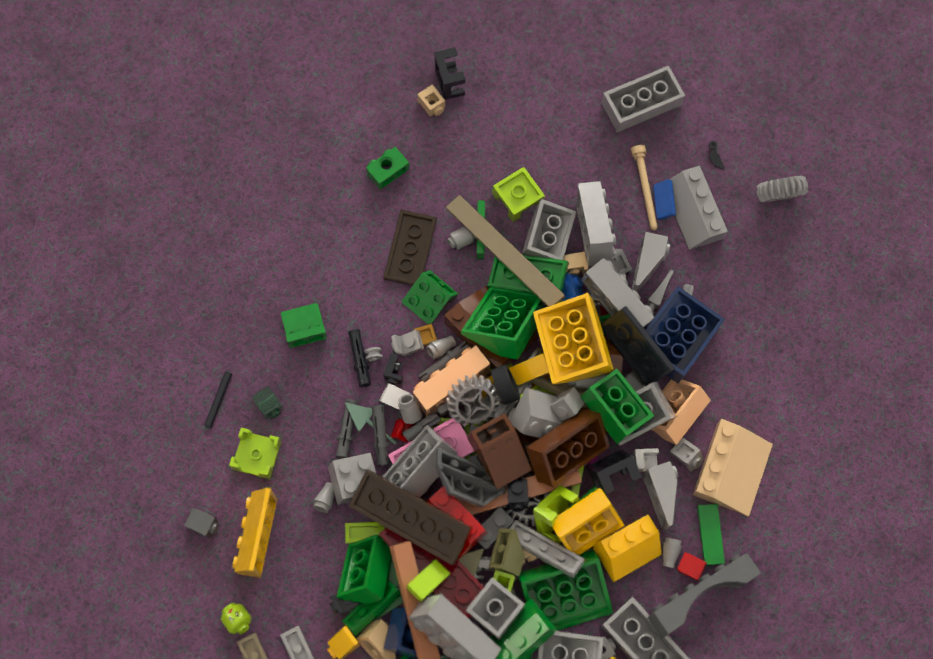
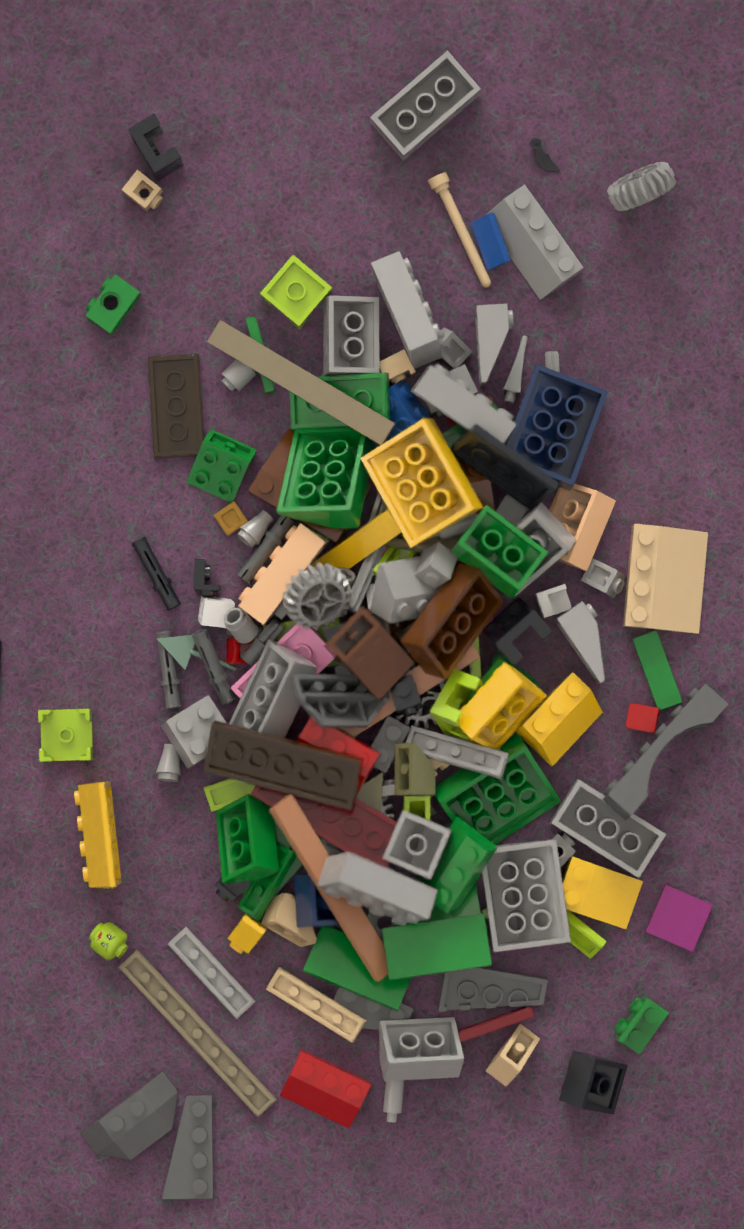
camera: 10 degrees left, 15 degrees up
dark grey brick [184,507,218,538] -> none
clear green brick [252,386,283,420] -> none
green bracket [281,303,327,349] -> none
light grey bush [364,347,383,362] -> none
light grey bracket [391,330,424,356] -> none
lime tile [406,559,450,602] -> none
black tyre [491,364,520,405] -> none
light grey cone [663,538,683,568] -> none

